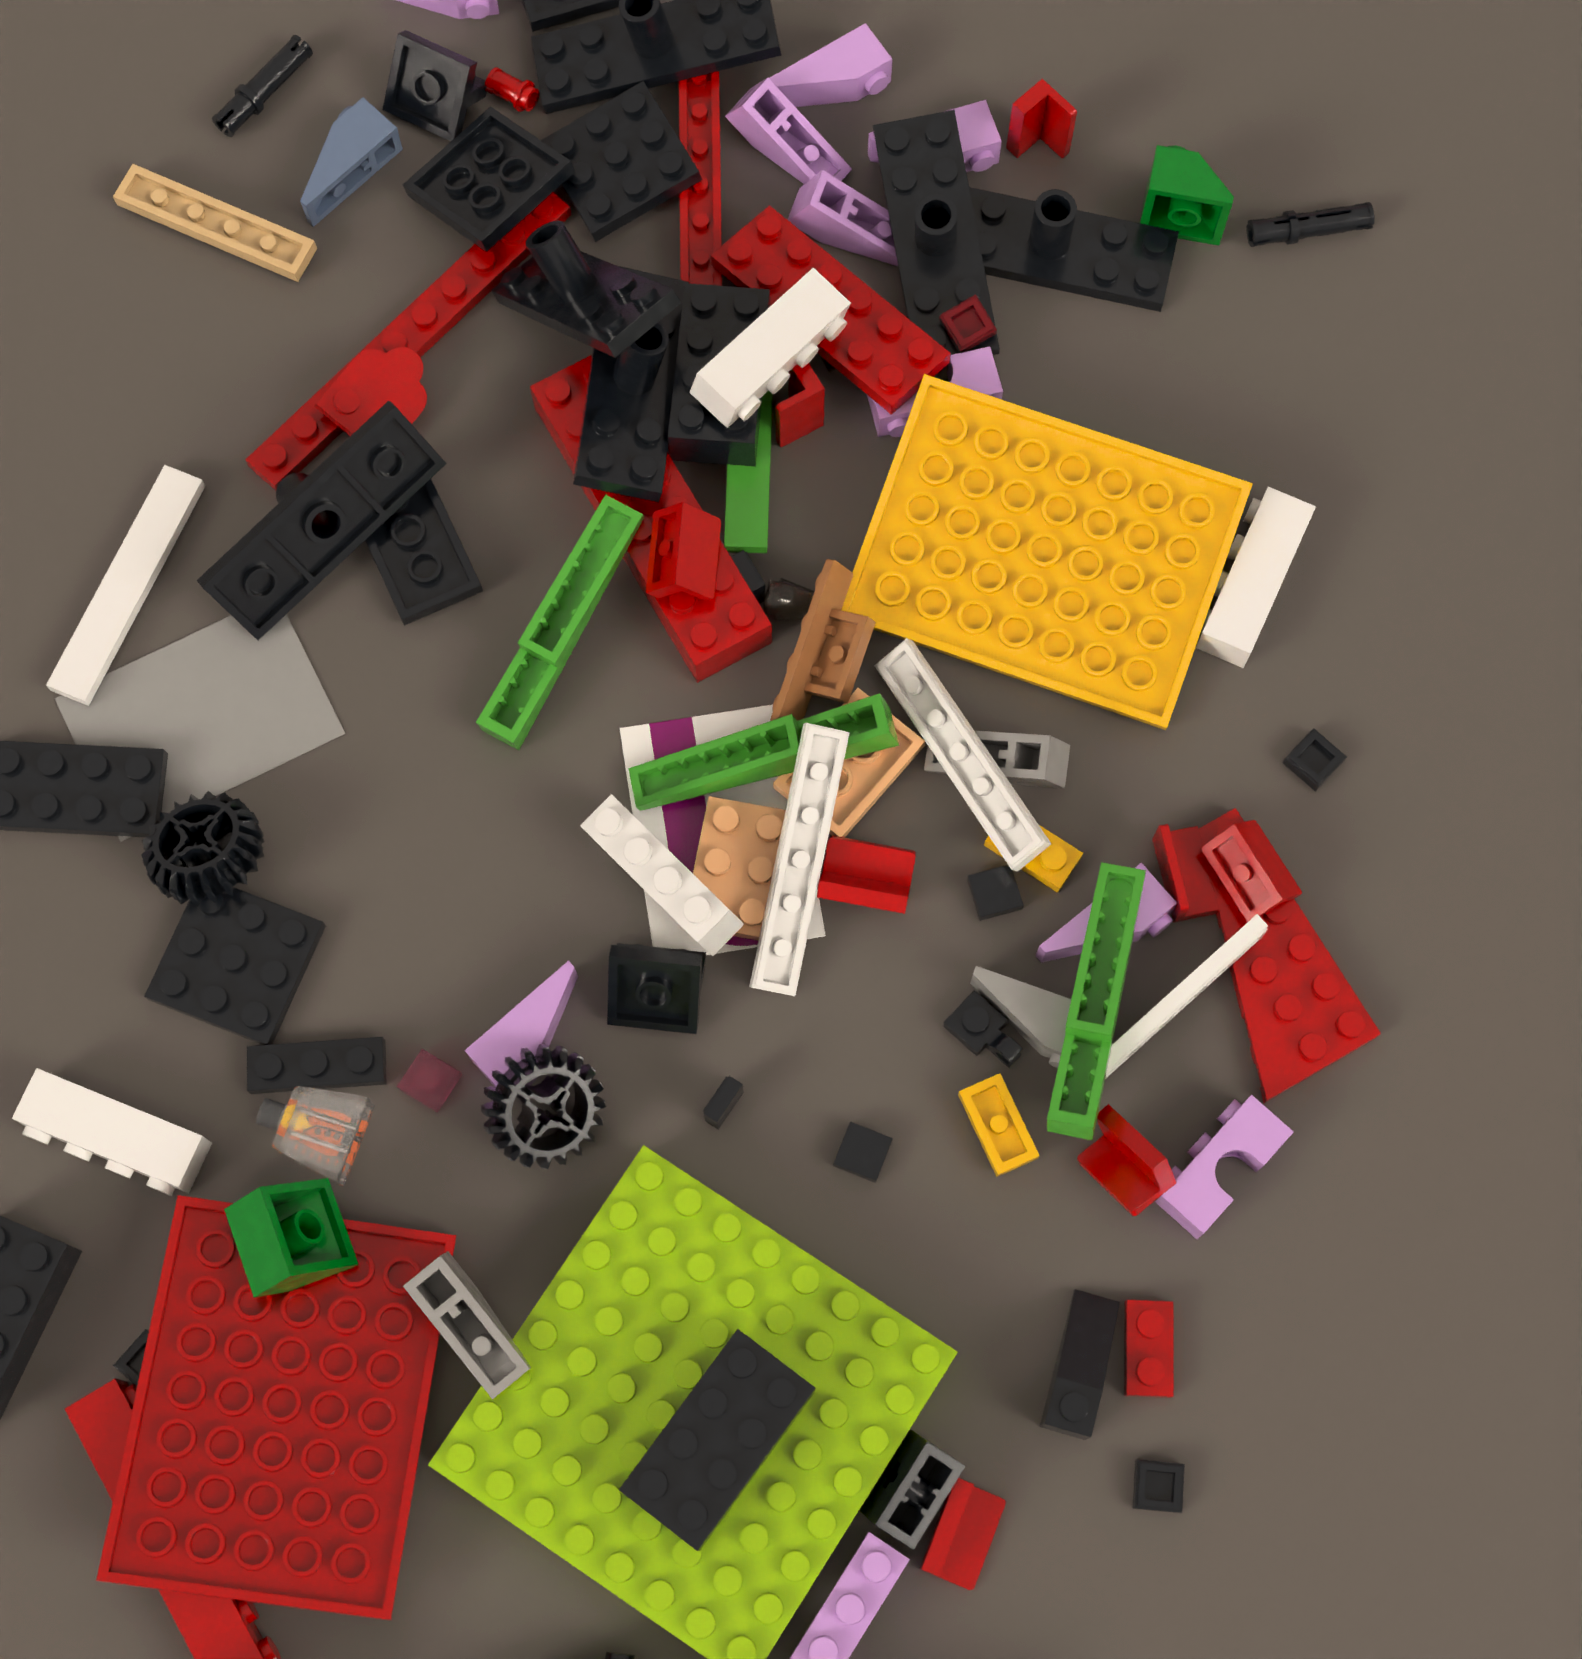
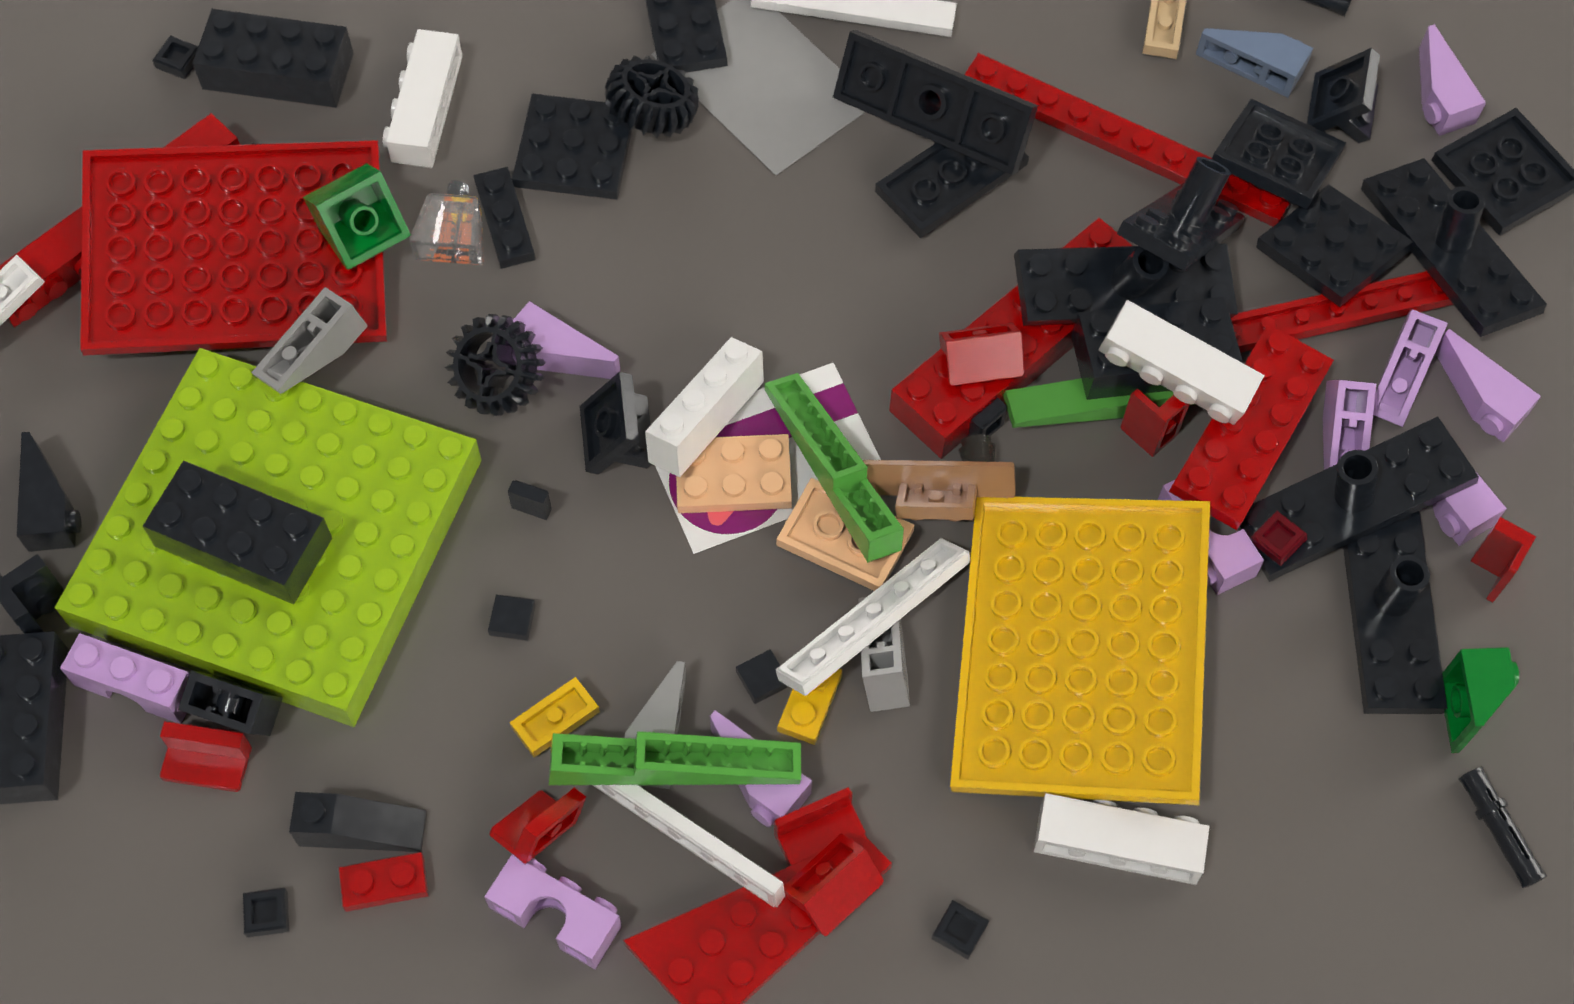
camera: 75 degrees right, 10 degrees down
red plate [314,347,427,436] -> none
clear pink plate [397,1049,462,1113] -> none
bright green slope [476,494,644,750] -> none
red pin [485,67,539,112] -> none
white tile [749,723,850,996] -> none
red panel [817,836,916,914] -> none
black plate [943,990,1023,1068] -> none

